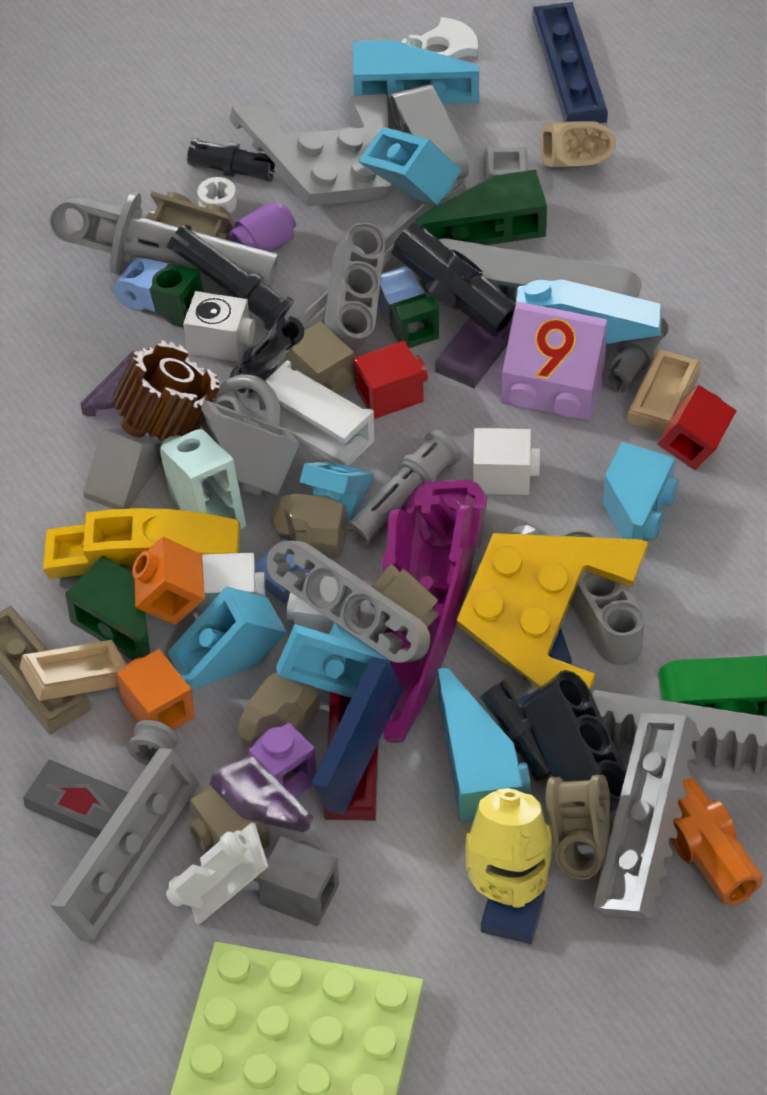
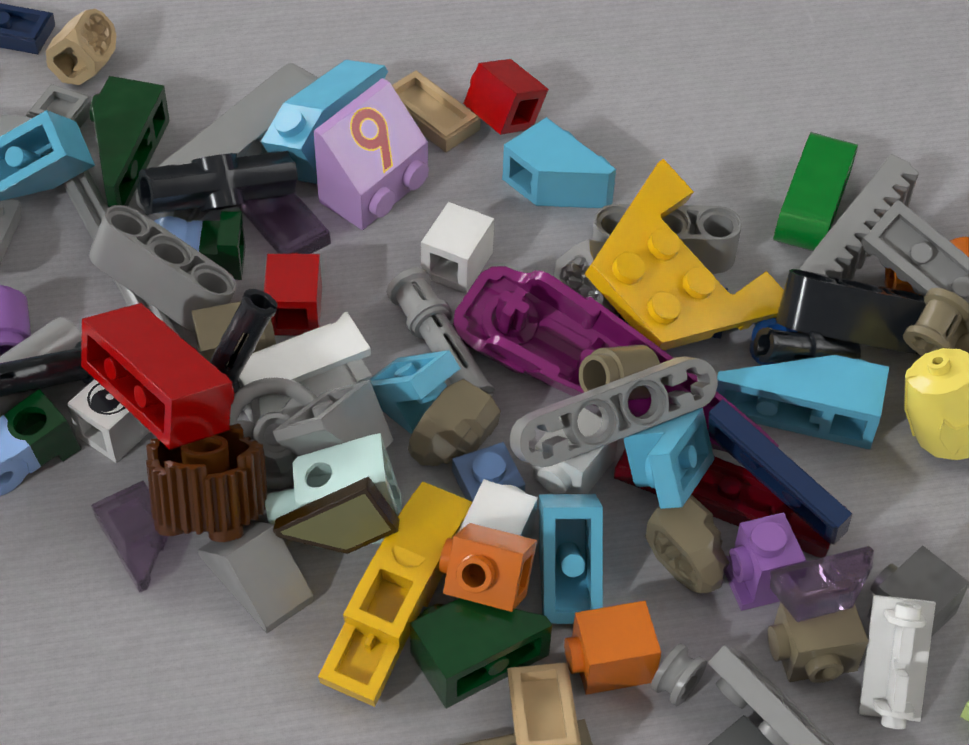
camera: 70 degrees left, 0 degrees up
none -> red brick [81,303,234,450]
none -> tile [273,476,400,554]

